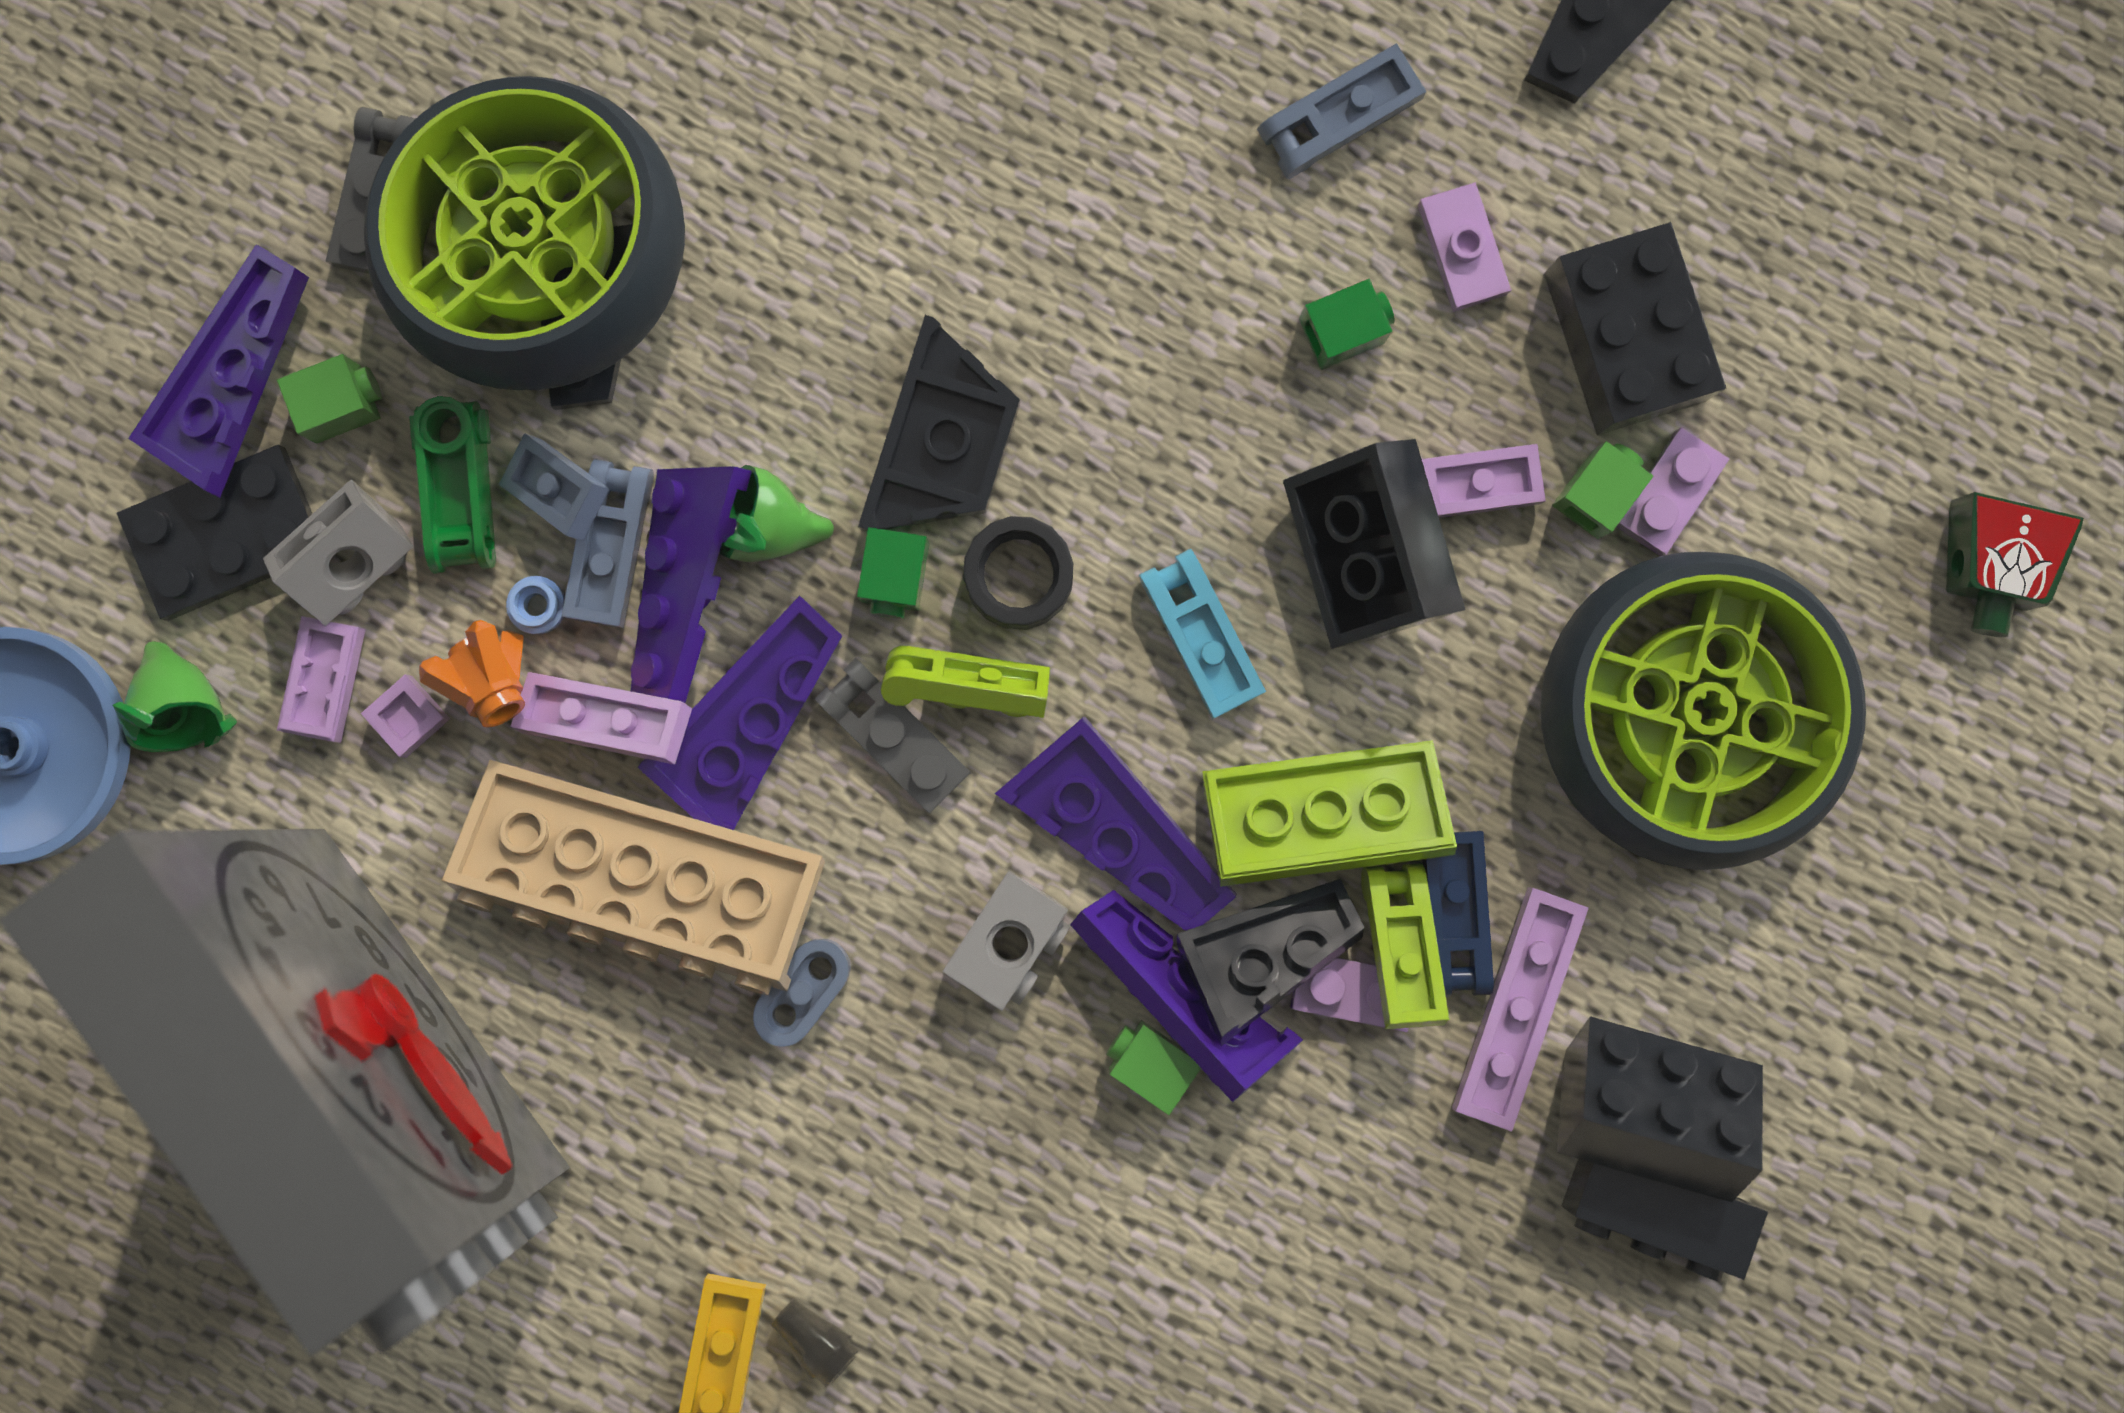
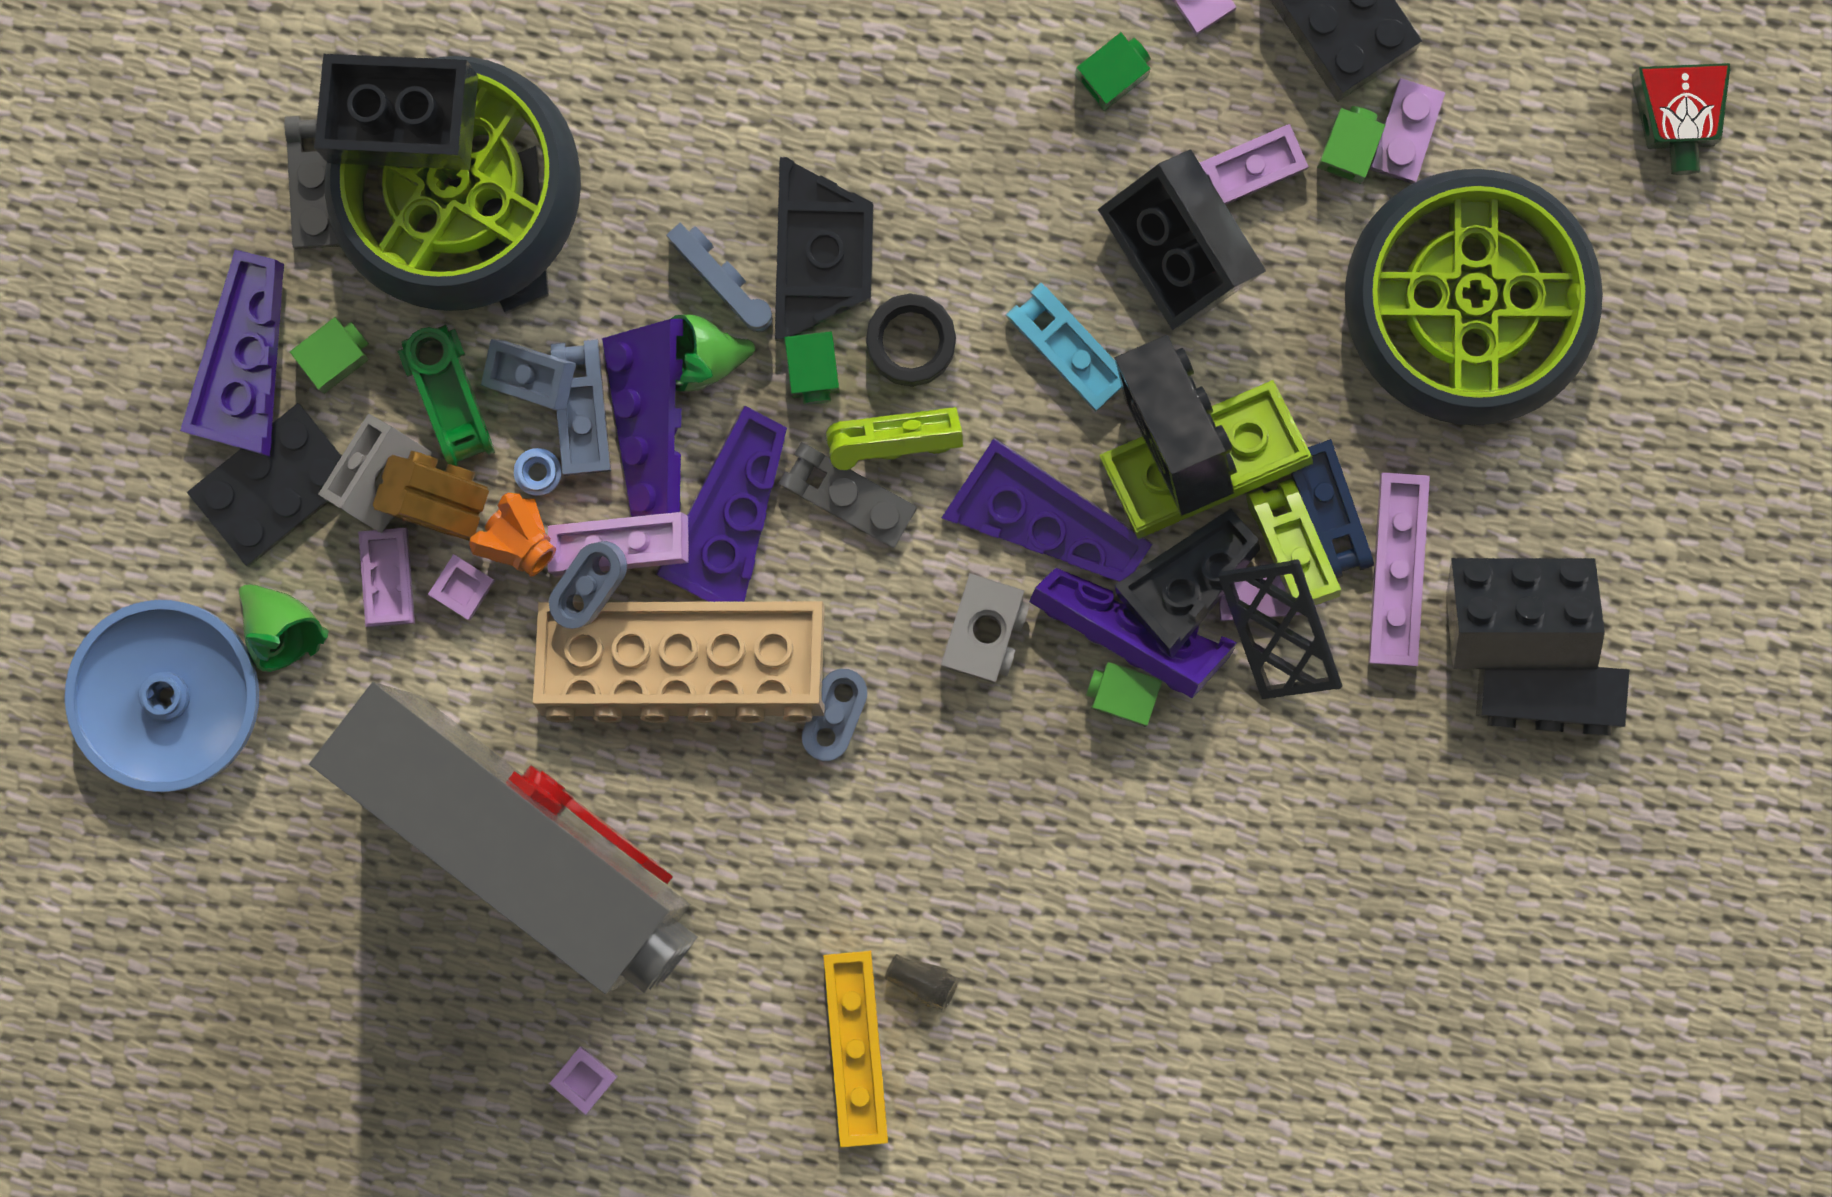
camera: 10 degrees left, 0 degrees up
none -> black brick [314,54,478,170]
none -> pearl gold brick [373,450,489,541]
none -> sand blue plate [549,541,627,629]
none -> lavender plate [549,1046,618,1115]
none -> sand blue plate [666,222,773,332]
none -> black brick [1114,335,1237,516]
none -> black window [1218,559,1343,699]

